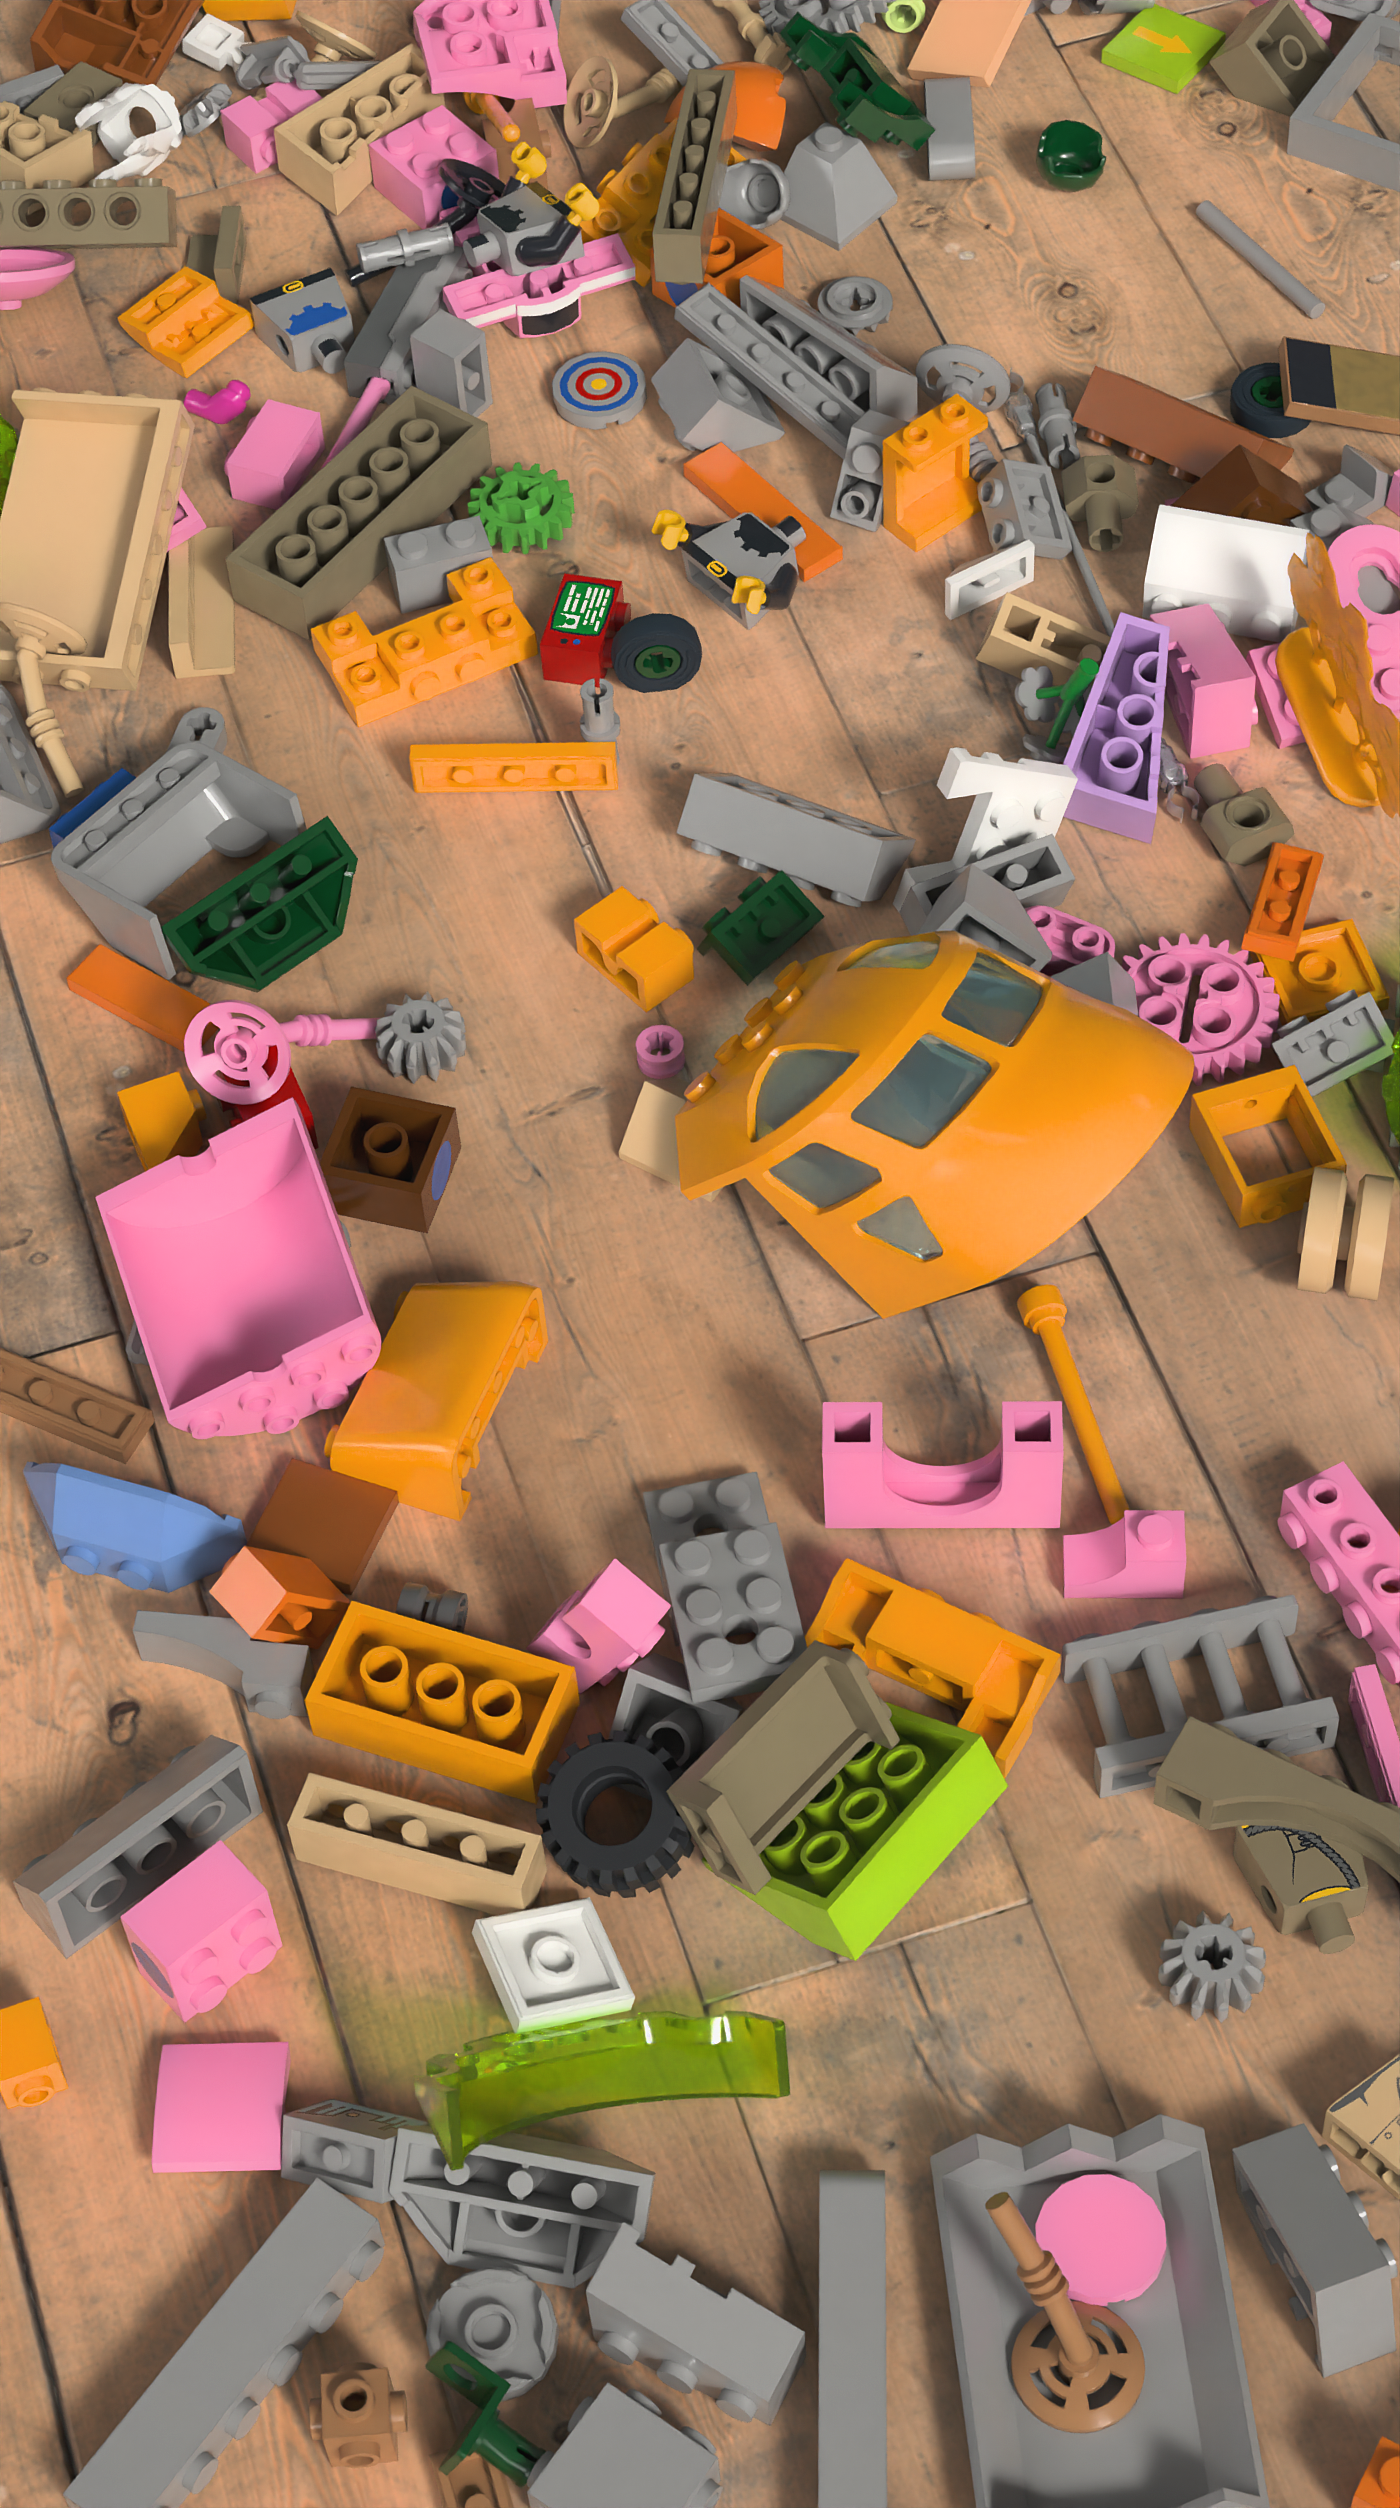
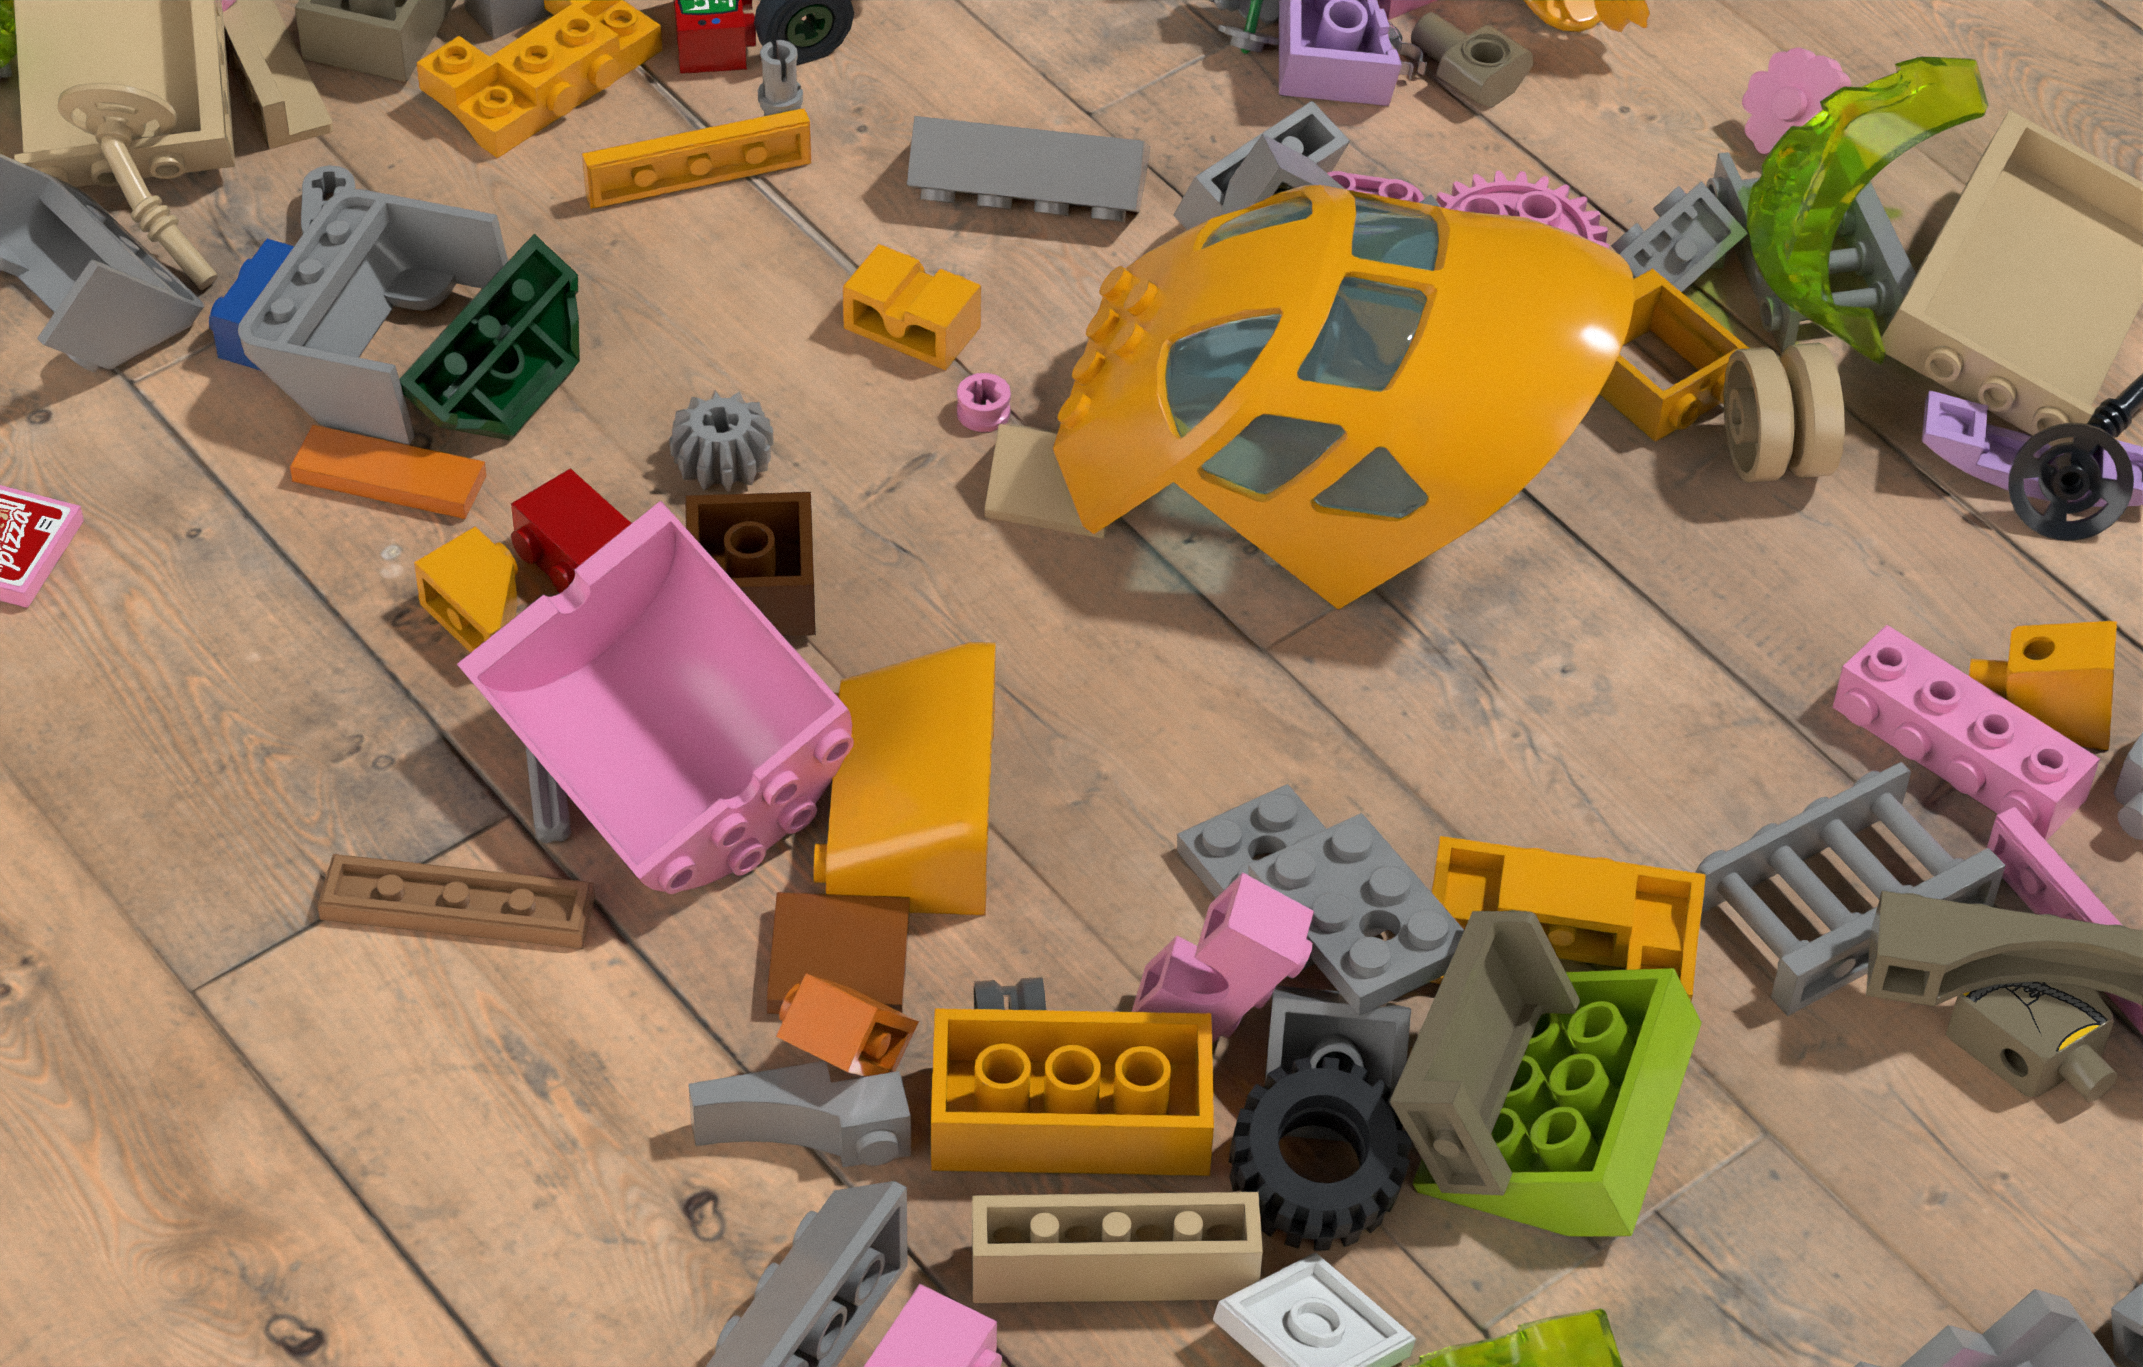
camera: 25 degrees left, 5 degrees down
medium blue wedge [23,1462,247,1593] -> none
bright pink dish [184,1000,380,1105] -> none
dark green bracket [696,870,825,986] -> none
bright pink arch [822,1401,1063,1528] -> none
white wing [893,747,1078,915] -> none
light orange piece [1017,1285,1130,1525] -> none
bright pink arch [1063,1510,1186,1599] -> none
light grey gear [1158,1910,1266,2023] -> none
orange tile [1241,842,1324,962] -> none
light orange tile [1250,918,1390,1026] -> none

